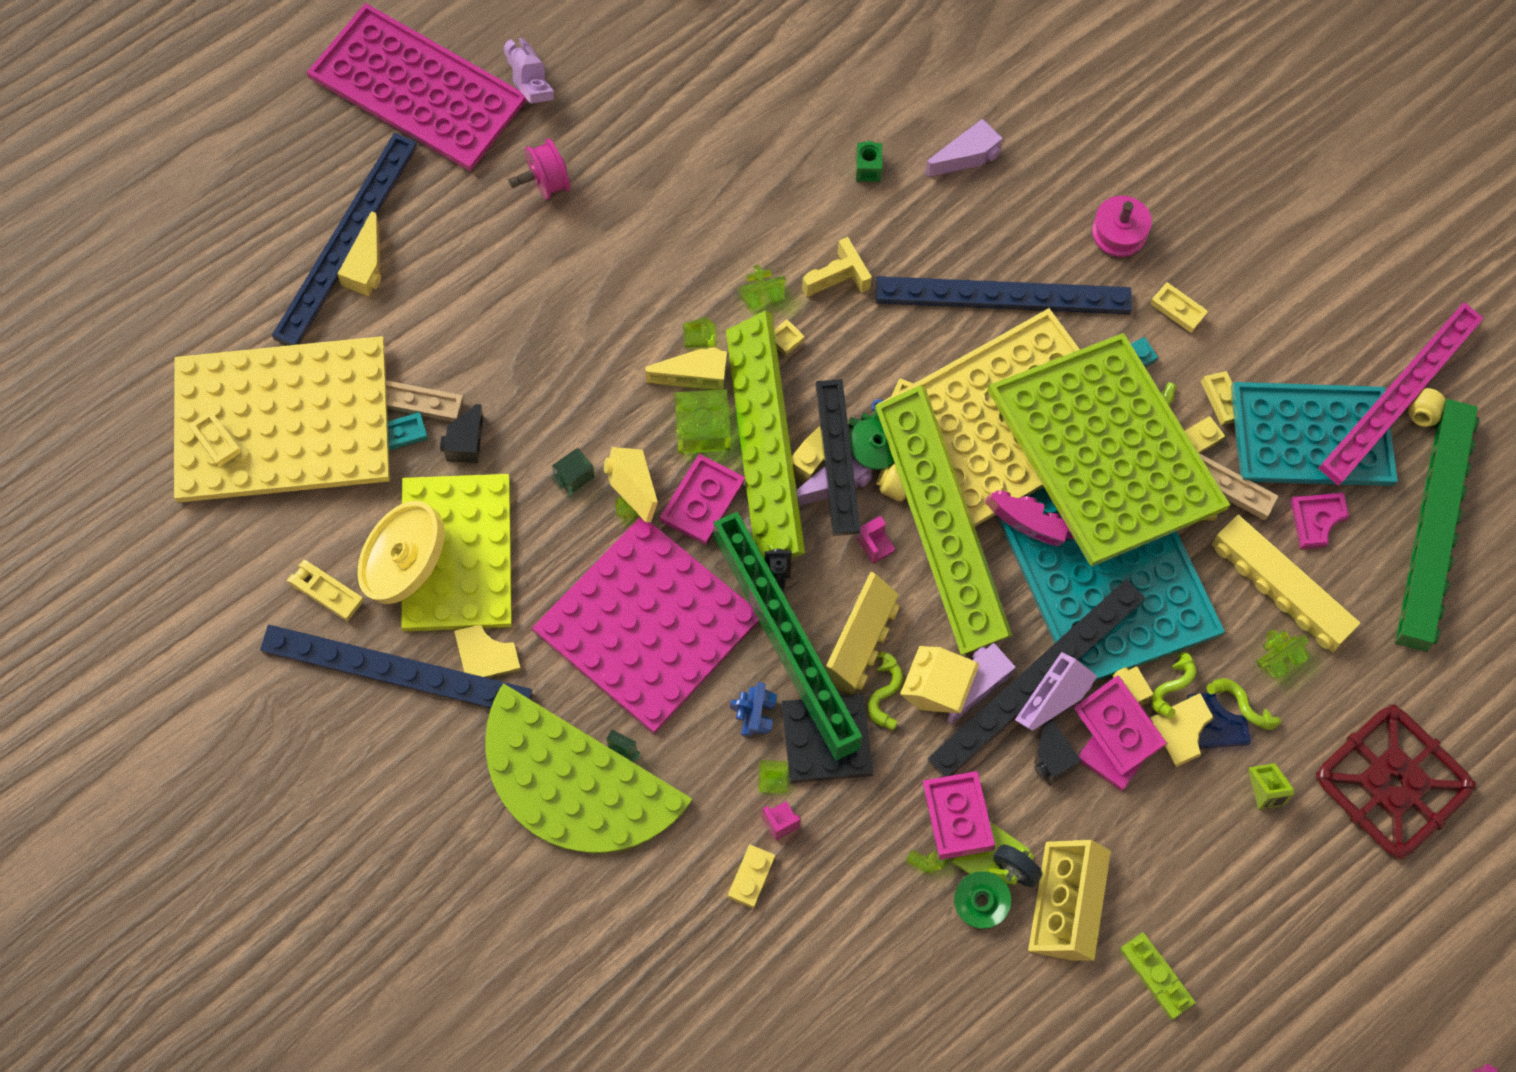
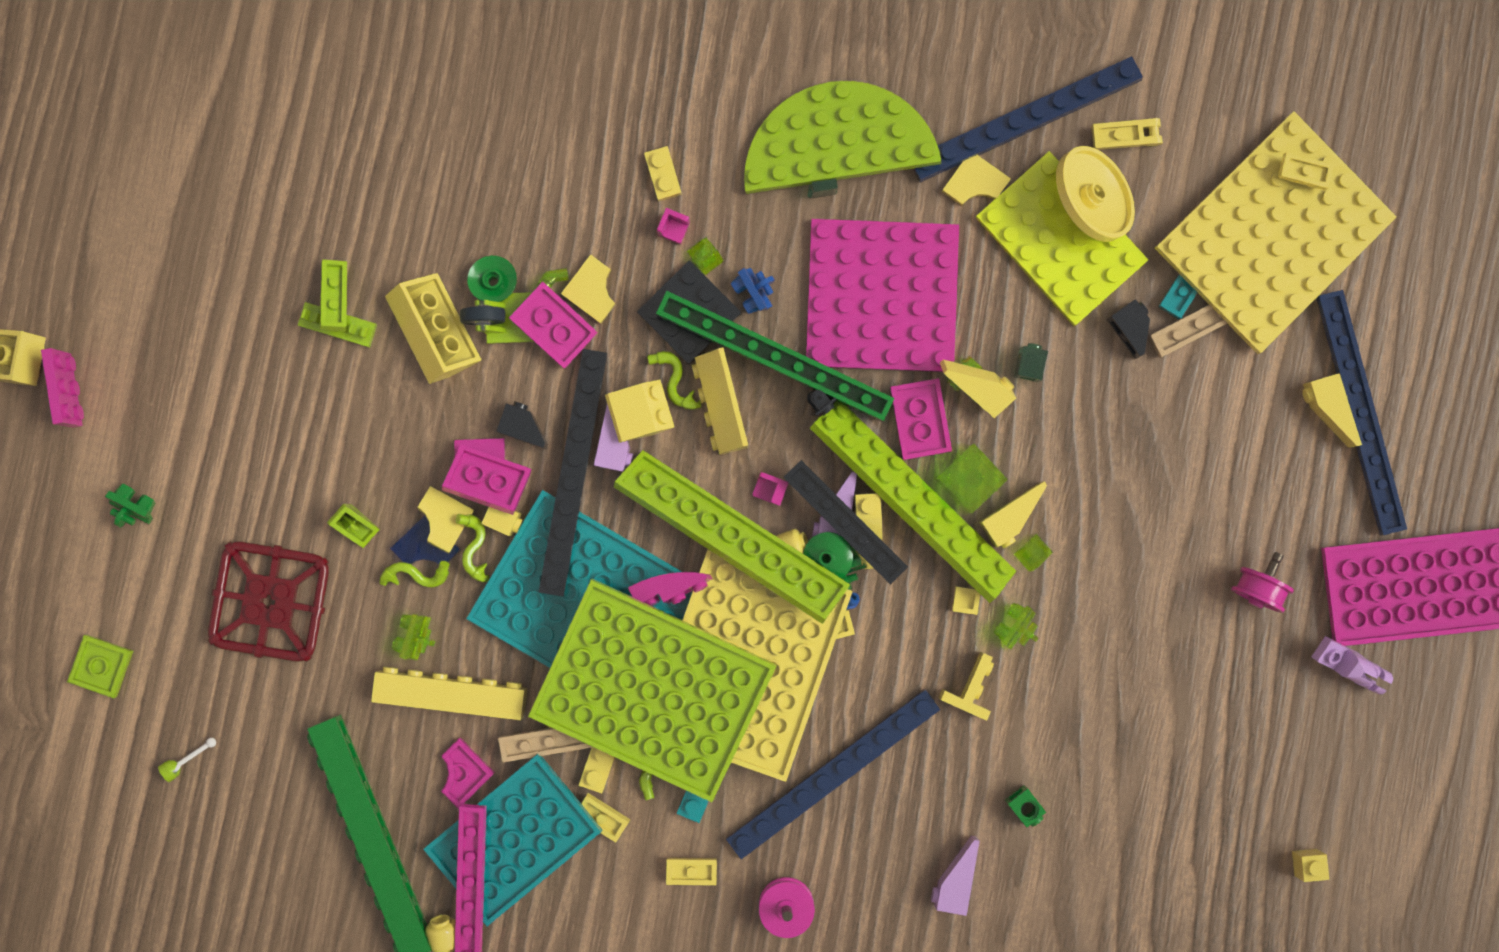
camera: 145 degrees right, 20 degrees up
lavender slope [1015,652,1097,731] -> none
none -> green hips [105,483,156,528]
none -> lime plate [320,259,347,332]
none -> light yellow tile [561,255,616,324]

